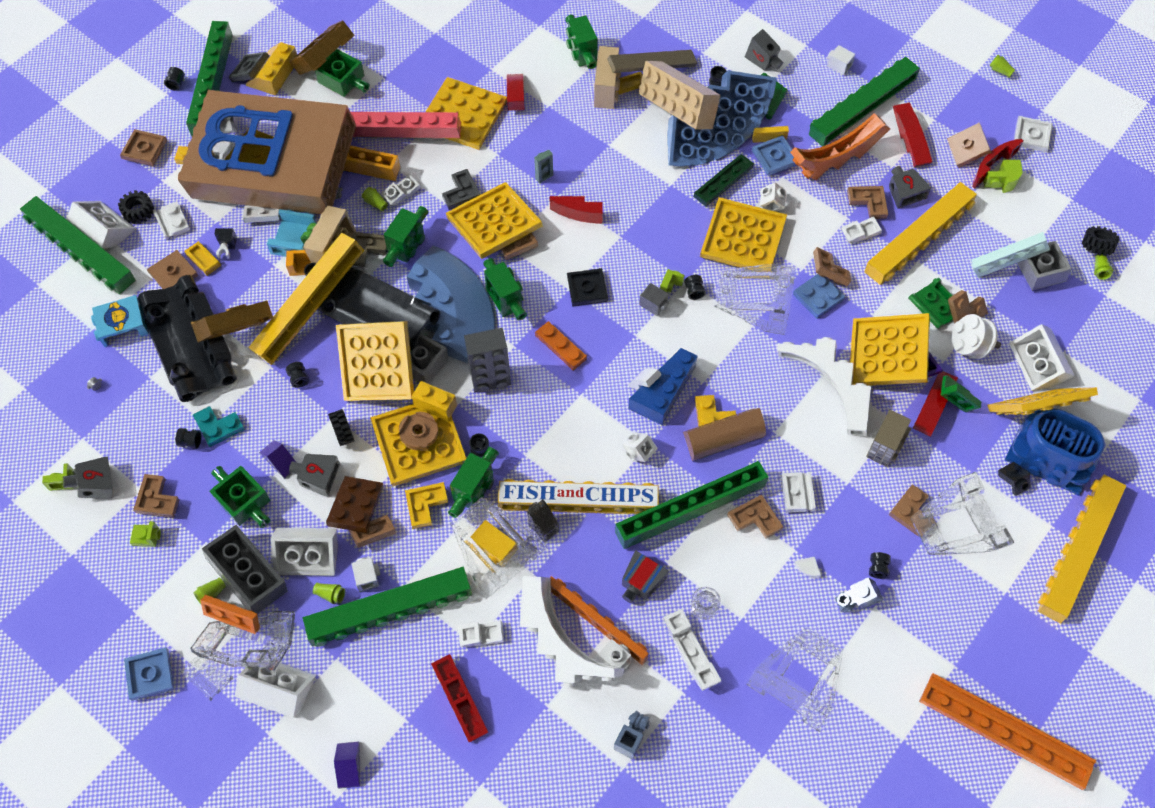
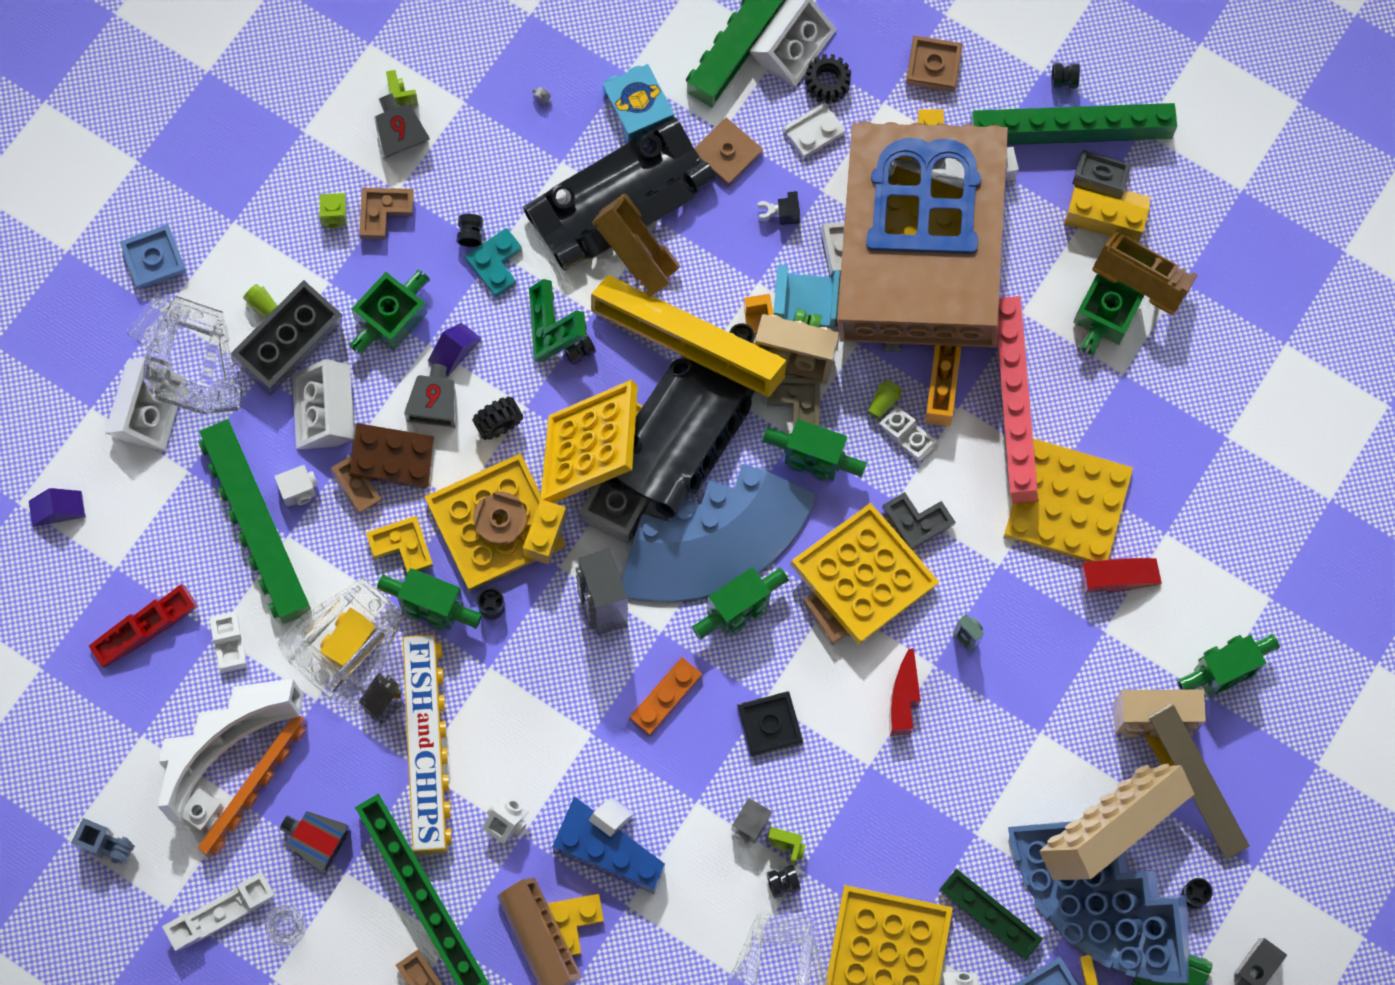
camera: 80 degrees right, 10 degrees up
yellow tile [184,241,221,276] -> none
orange plate [200,595,260,634] -> none
lime cone [313,582,345,604] -> none
none -> green plate [529,279,587,362]

